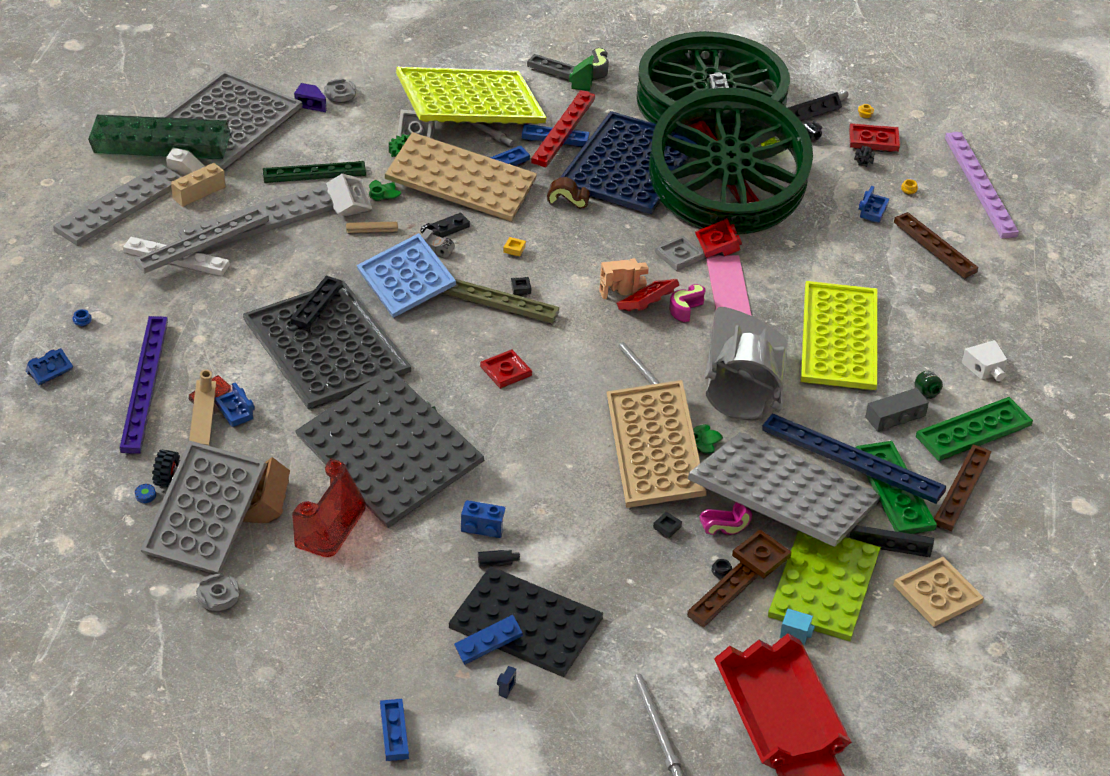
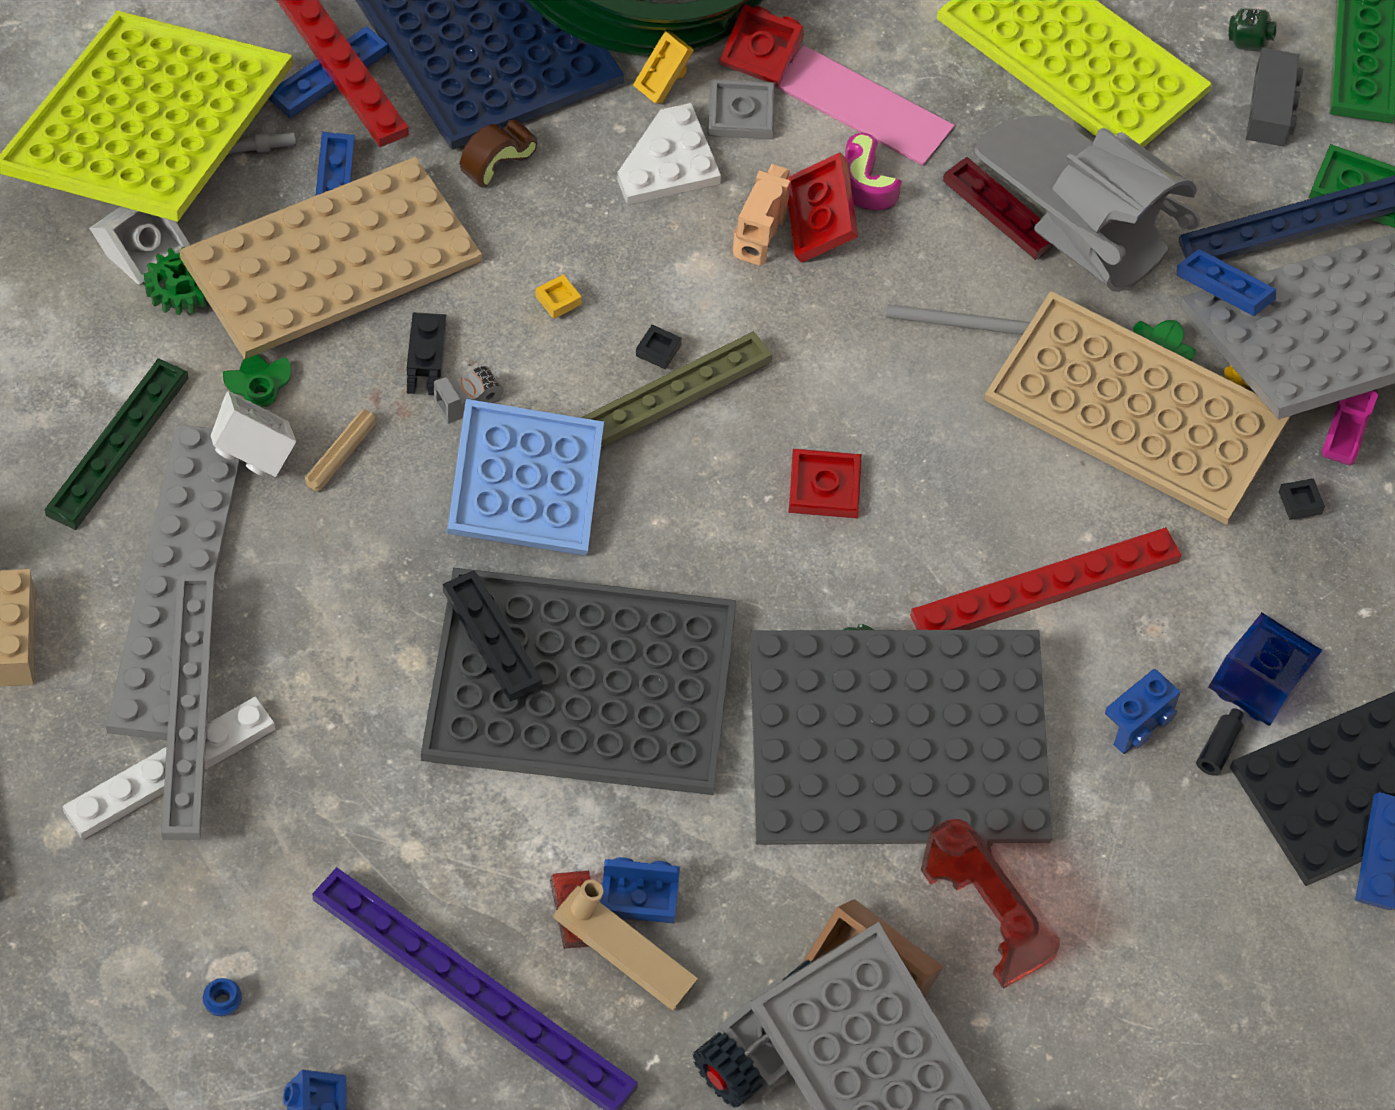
camera: 55 degrees left, 15 degrees up
none -> white plate [617,103,721,205]
none -> yellow tile [633,31,694,104]
none -> red plate [910,527,1182,630]
none -> blue plate [1177,249,1276,316]
none -> clear blue slope [1208,613,1322,726]

